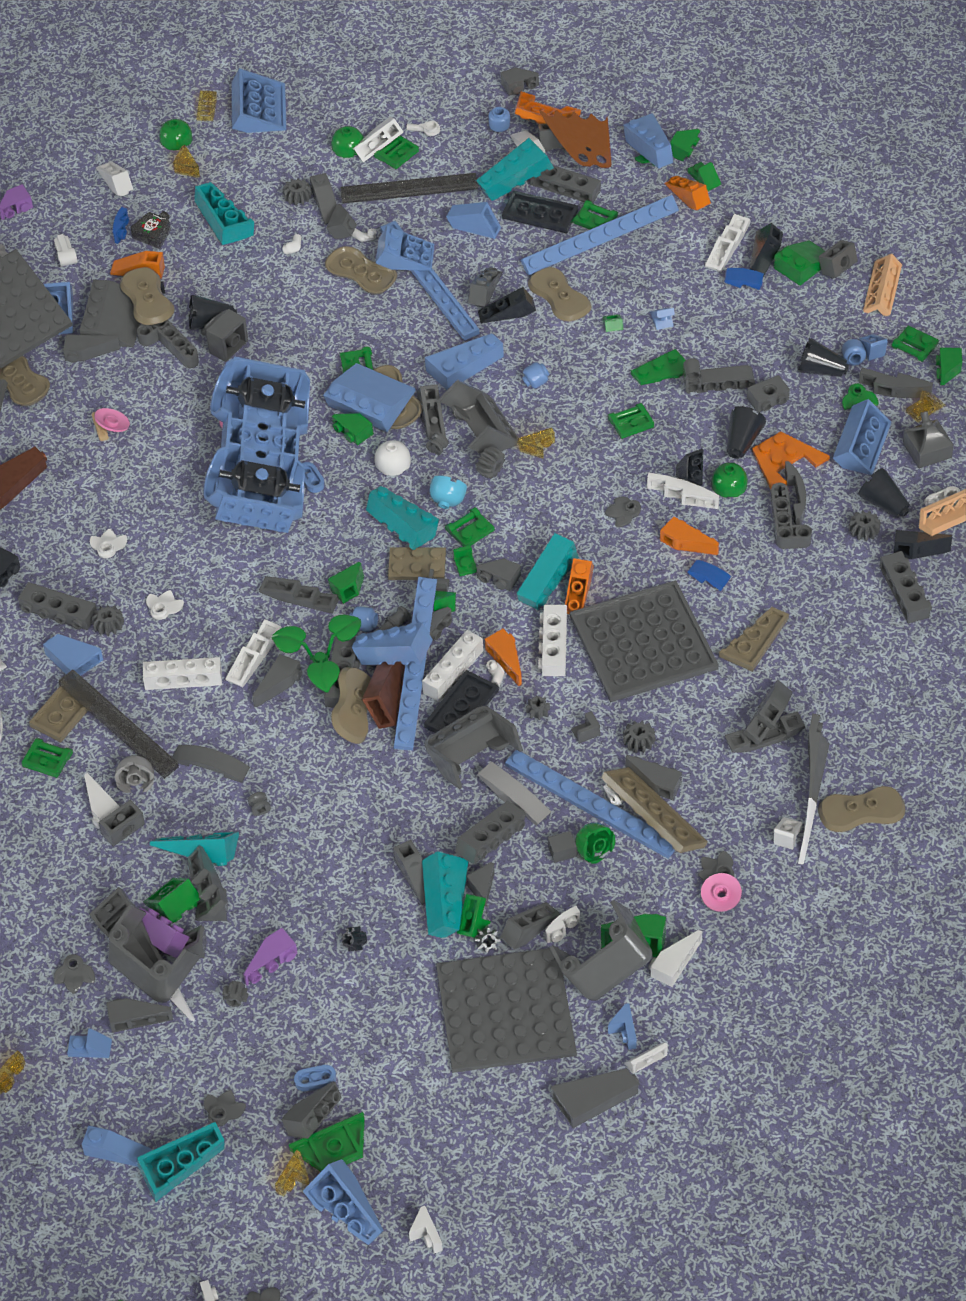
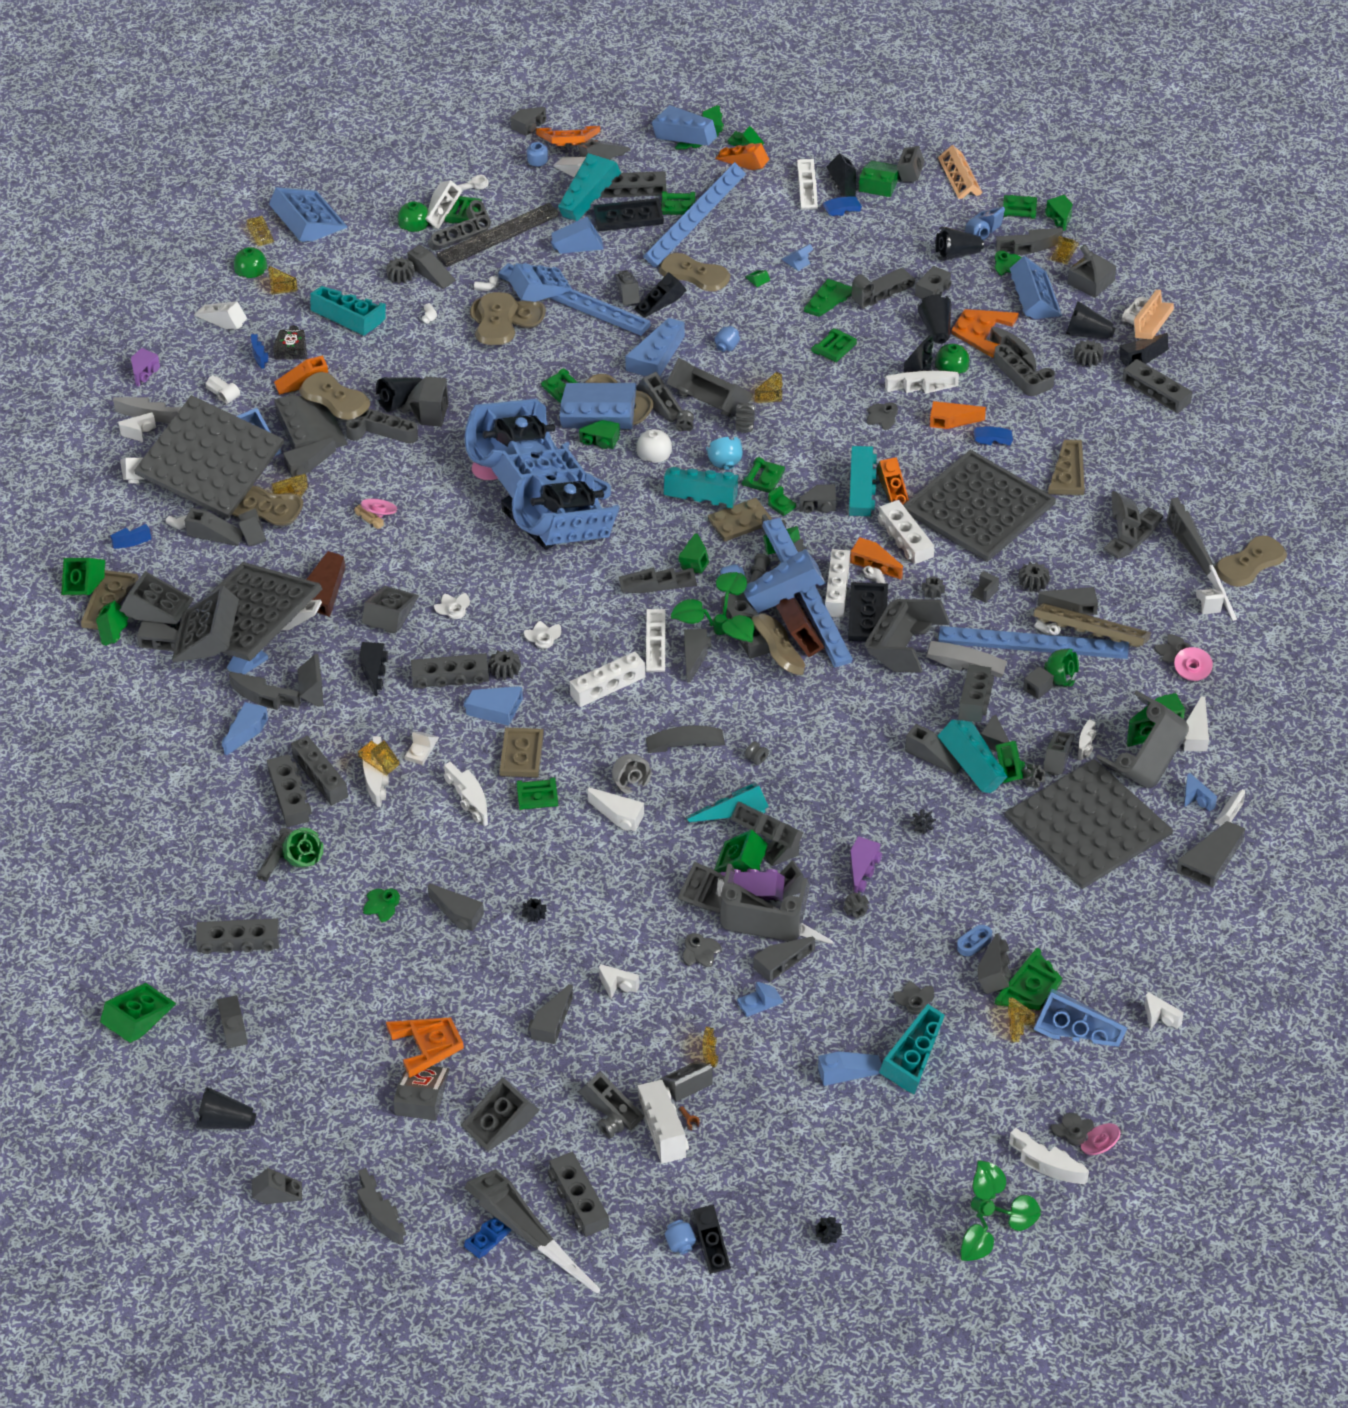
camera: 30 degrees left, 5 degrees down
clear smoke plate [58,669,179,779] -> none
dark grey brick [99,799,145,847] -> none
dark grey slope [326,204,357,239] -> none
dark orange piece [539,110,612,168] -> none
none -> clear yellow slope [271,474,308,497]
none -> dark grey slope [361,585,419,633]
none -> dark grey beam [428,200,491,250]
none -> dark tan plate [475,292,518,345]

